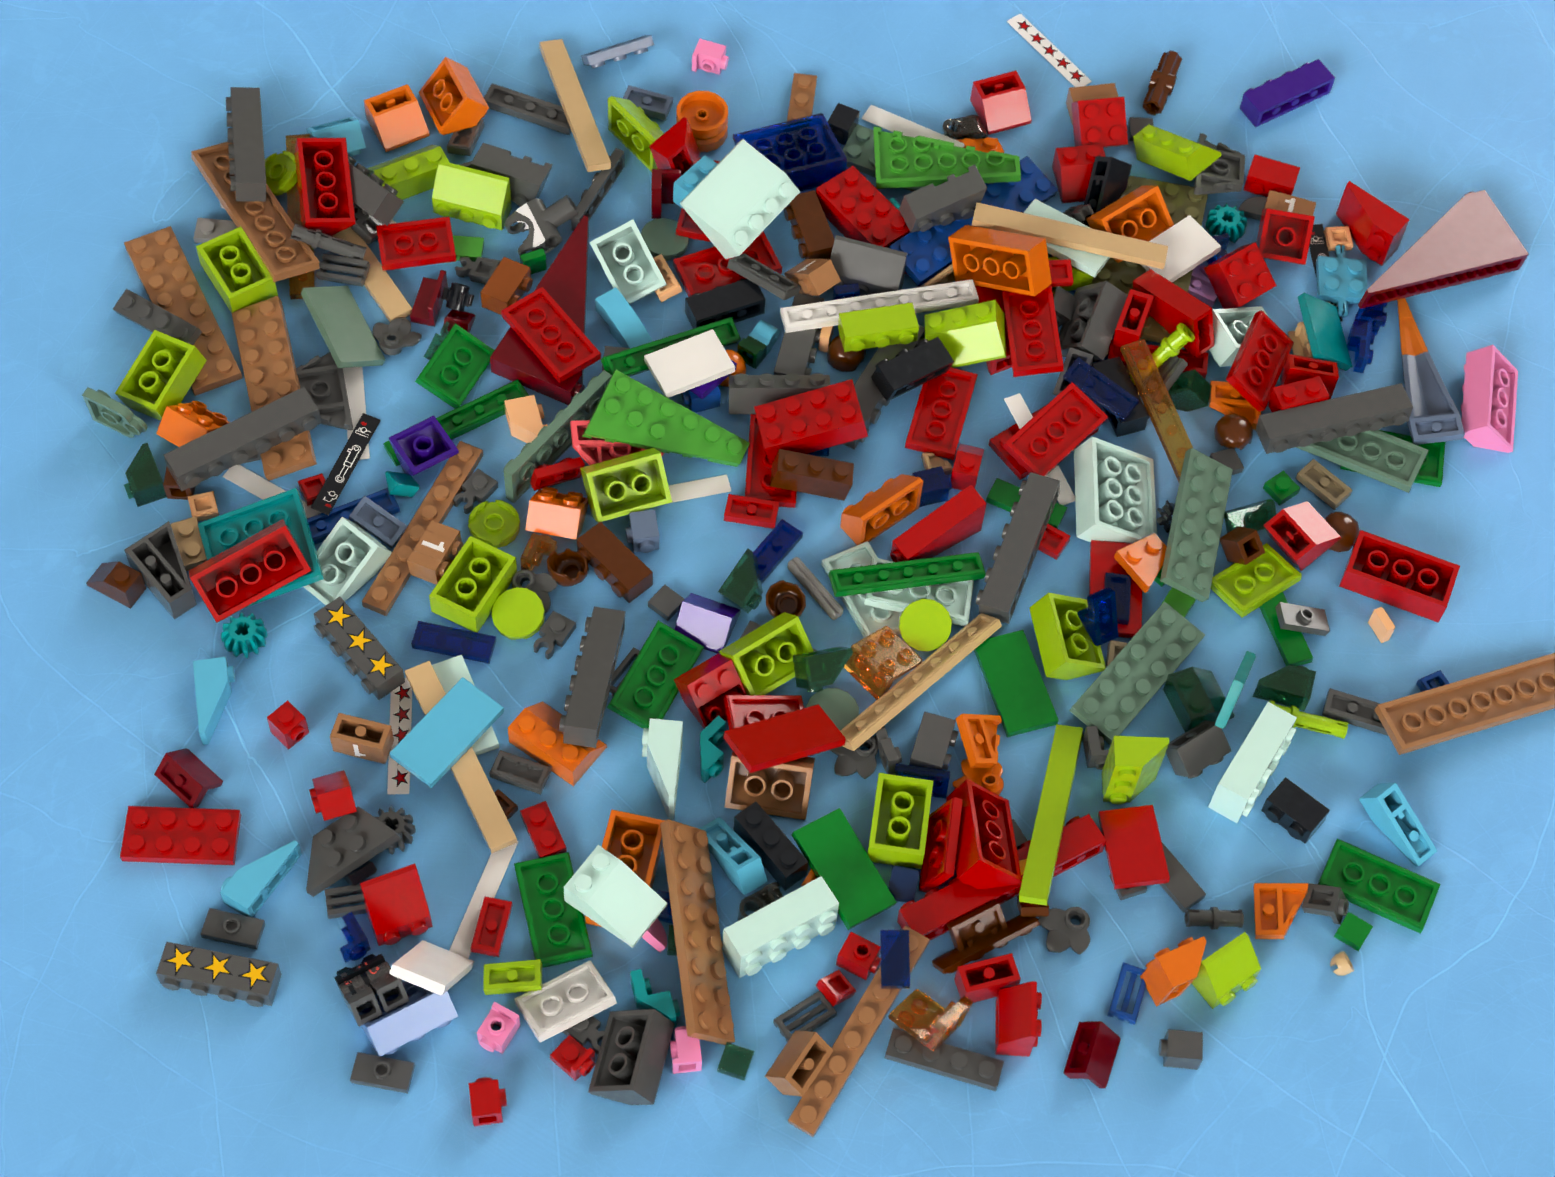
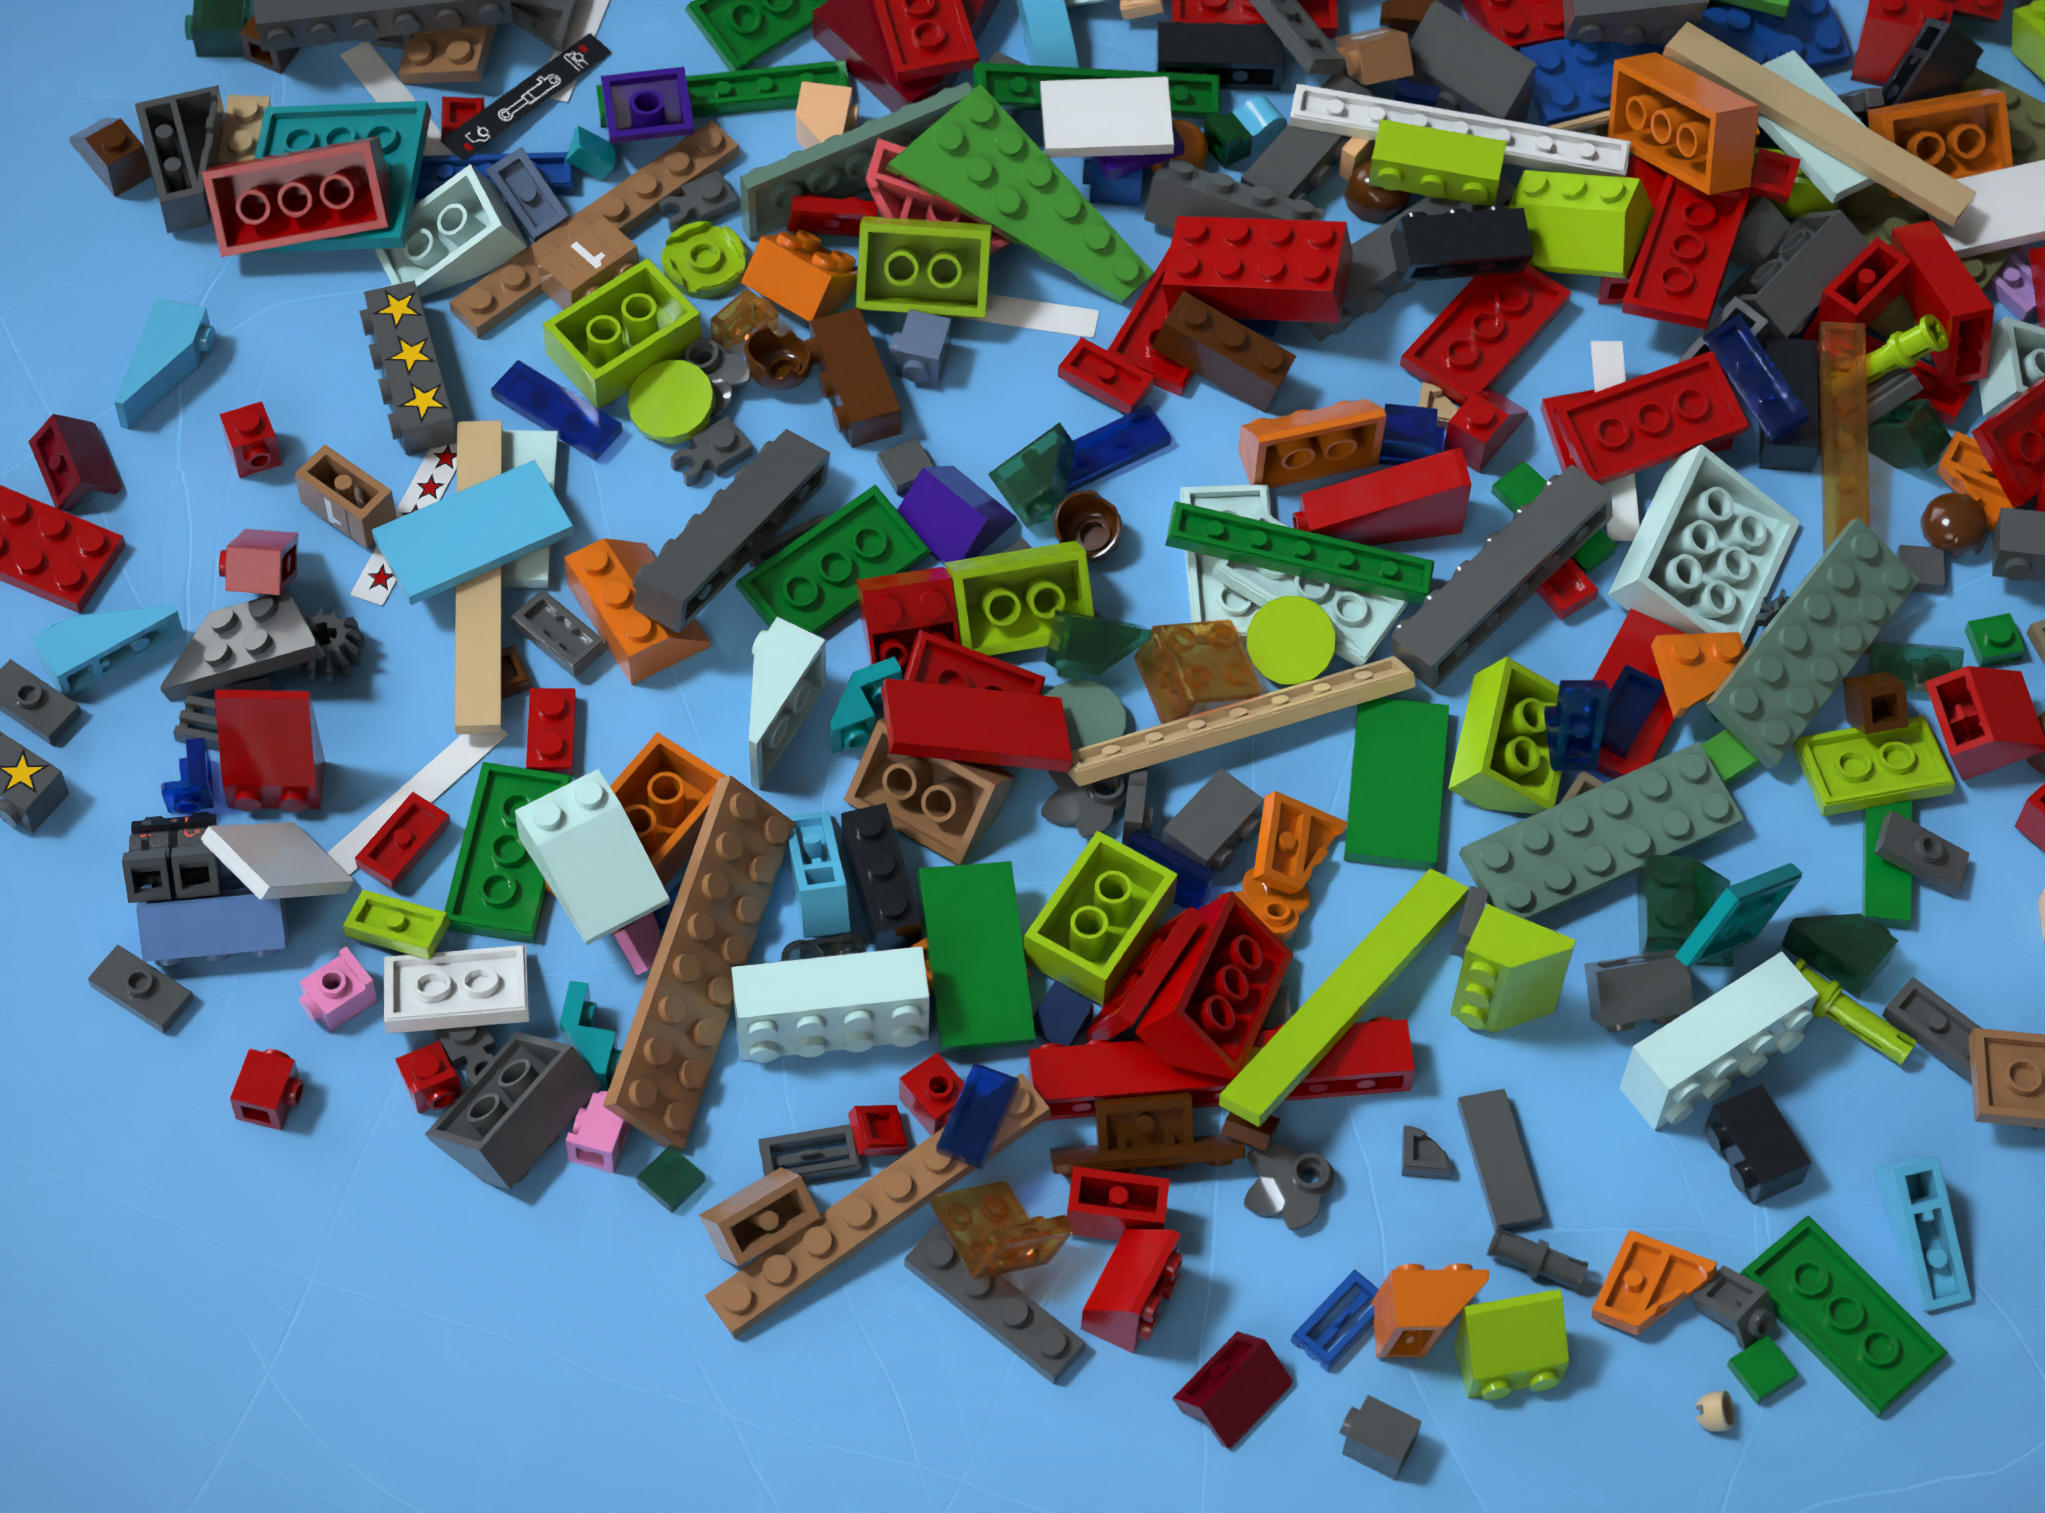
camera: 25 degrees right, 0 degrees up
light nougat tile [188,491,219,521] -> none
teal gear [221,612,268,659] -> none
light grey axle [787,557,843,620] -> none
red tile [1098,805,1170,889] -> none

